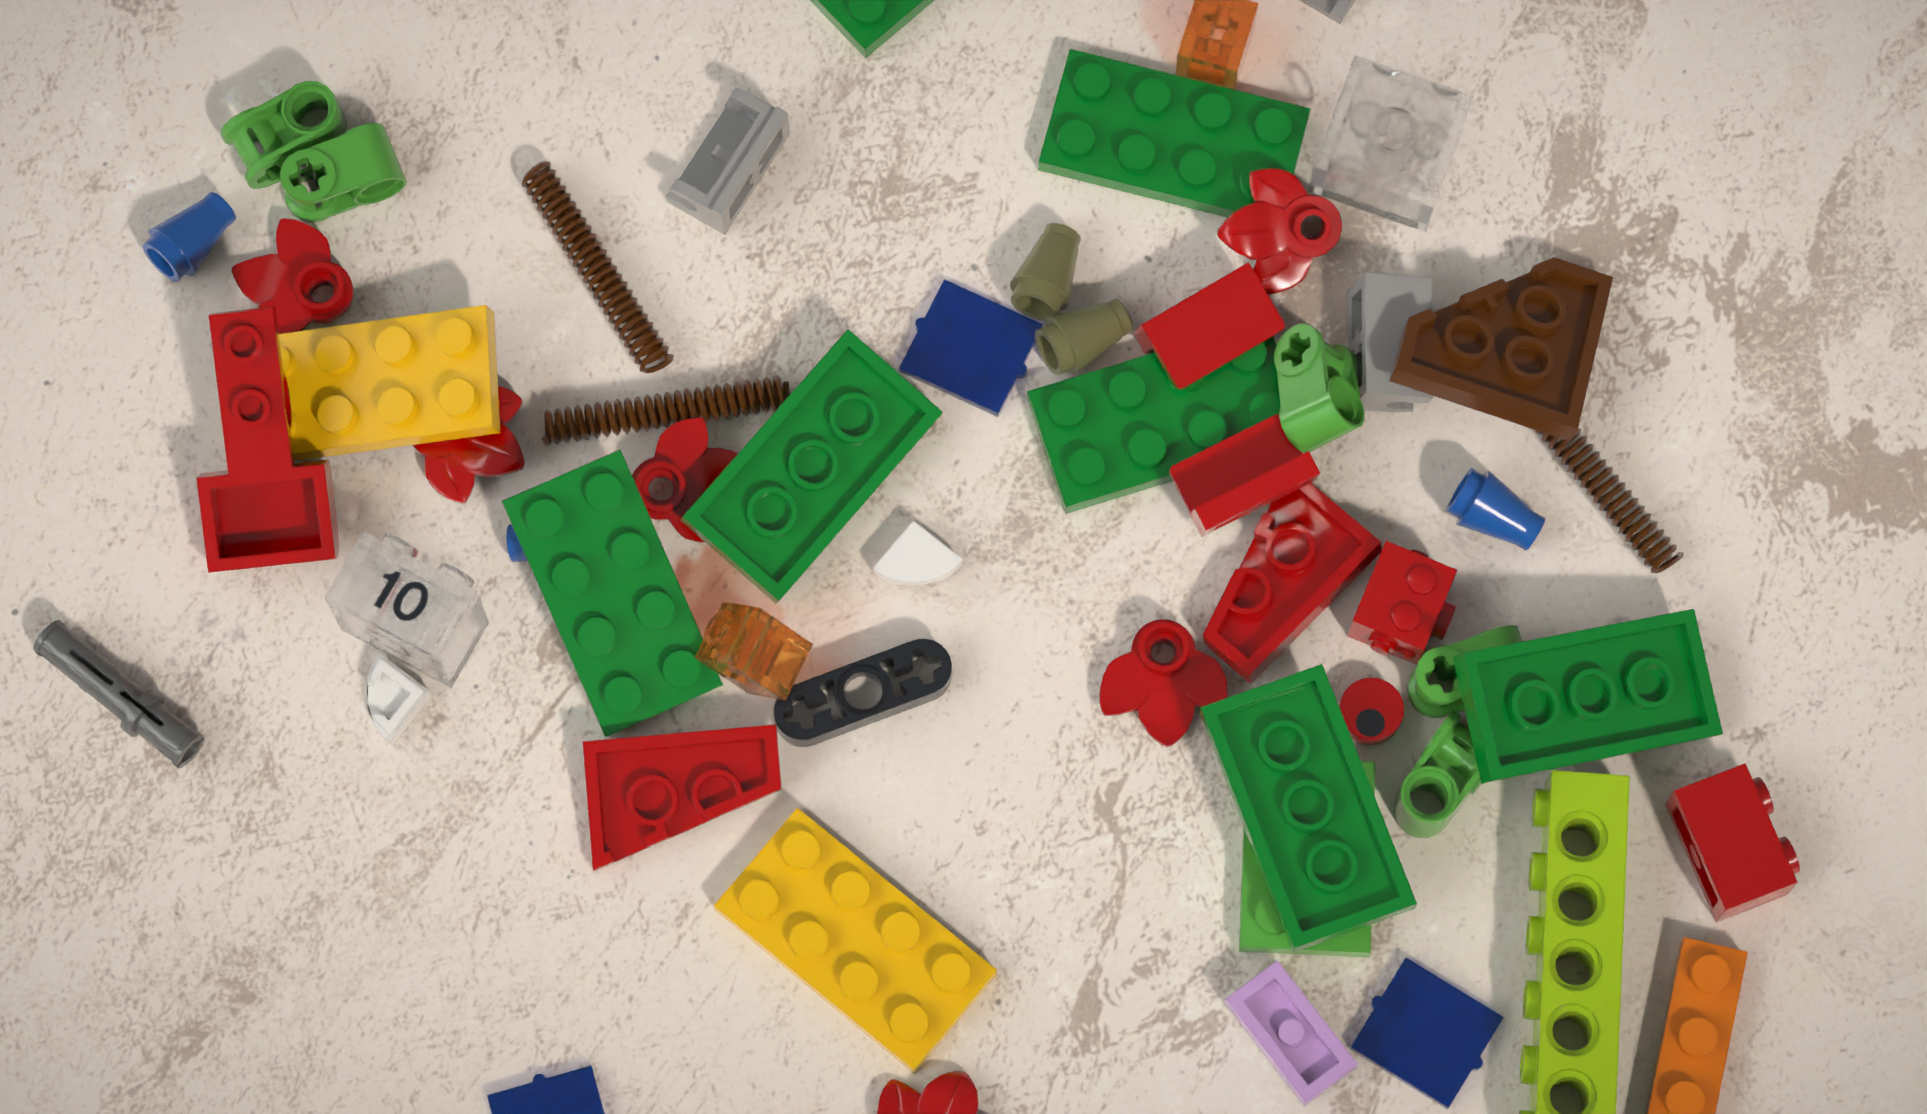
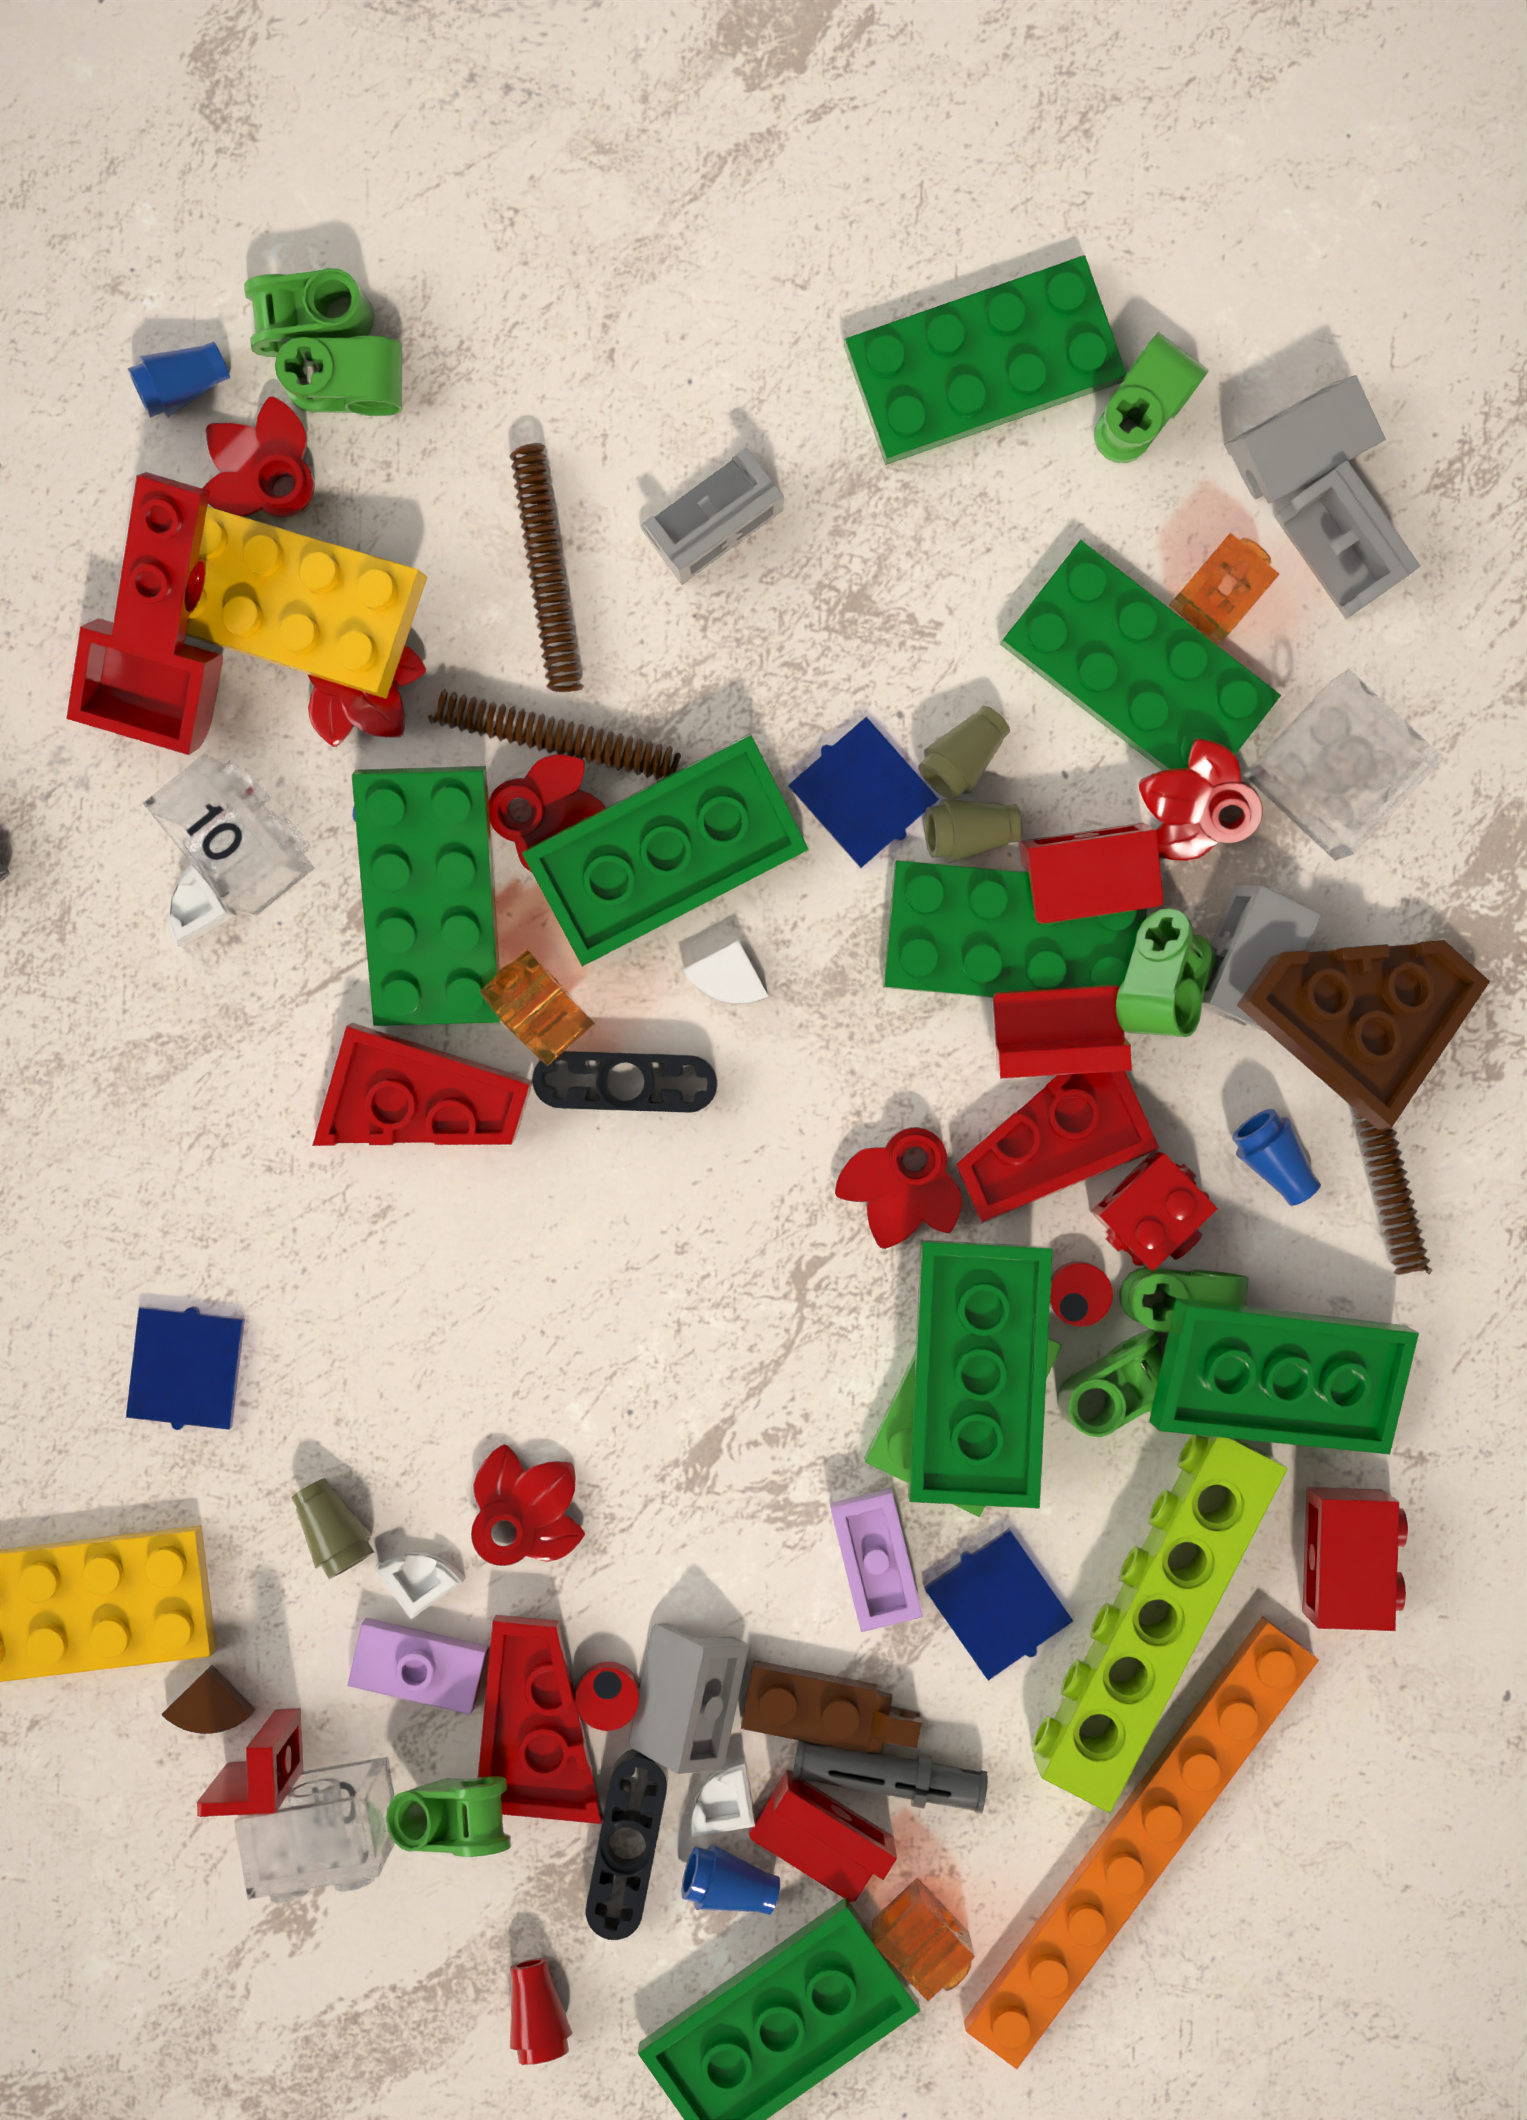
camera: 20 degrees right, 15 degrees up
yellow plate [714,807,997,1074] -> none

